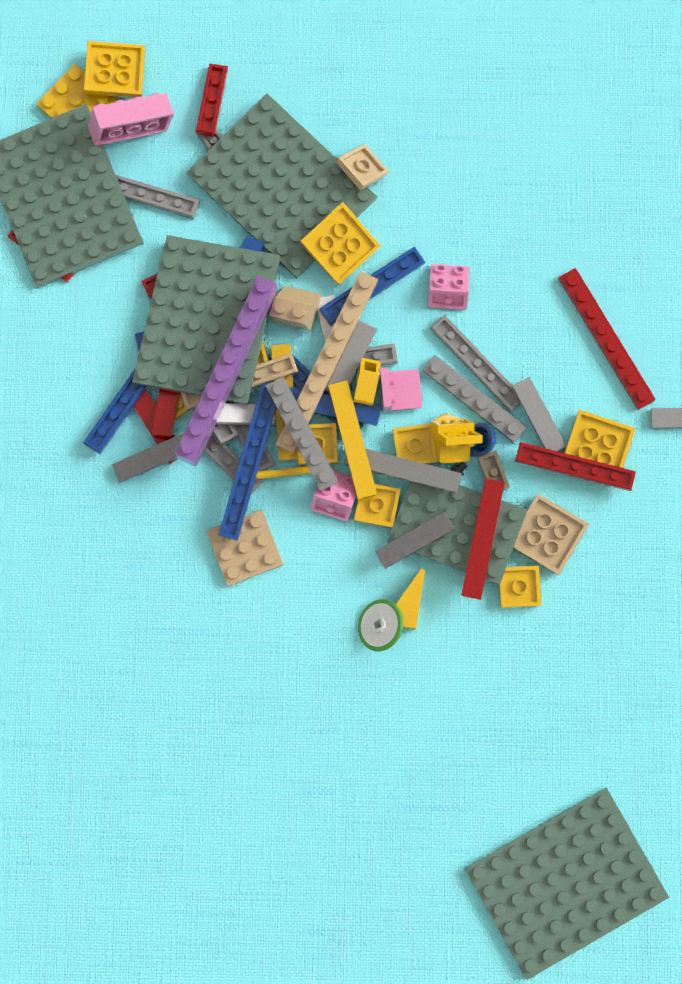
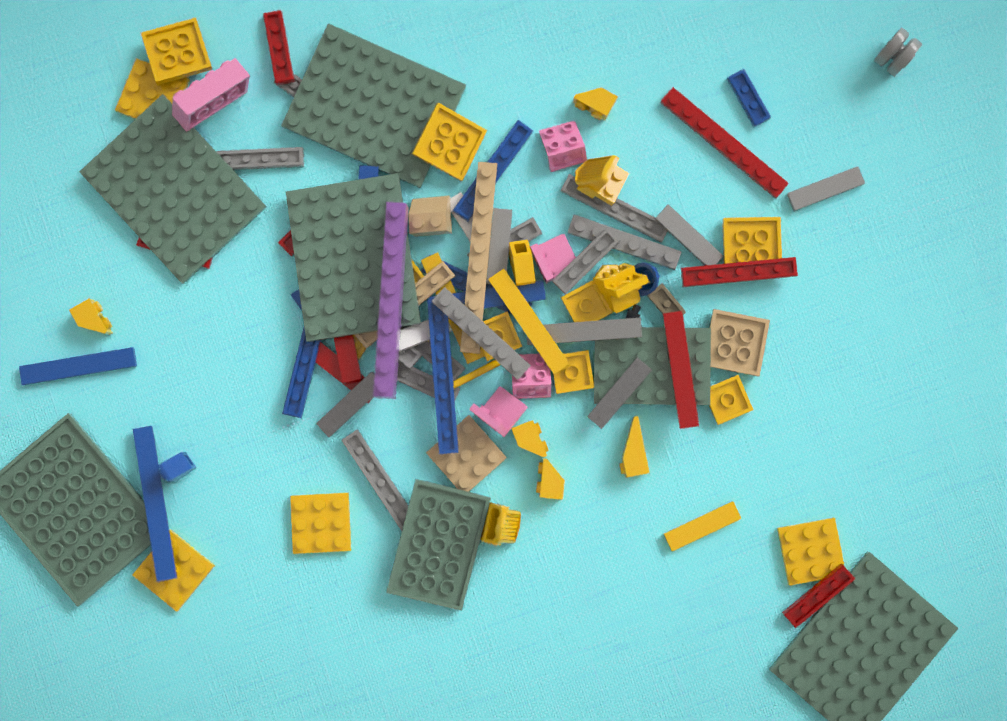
camera: 25 degrees left, 5 degrees up
tan plate [336,144,389,190] -> none
white wheel [358,599,403,652] -> none
none -> yellow plate [290,493,352,554]
none -> light grey plate [341,429,408,531]
none -> sand green plate [386,478,491,611]
none -> bright pink bracket [469,386,528,437]
none -> yellow piece [480,502,521,545]
none -> yellow slope [511,420,549,457]
none -> yellow slope [536,459,565,500]
none -> light grey tile [552,227,620,295]
none -> yellow slope [573,87,618,121]
none -> yellow piece [575,155,629,206]
none -> yellow tile [663,501,742,552]
none -> blue tile [727,69,771,127]
none -> yellow plate [777,517,845,586]
none -> red tile [782,563,855,628]

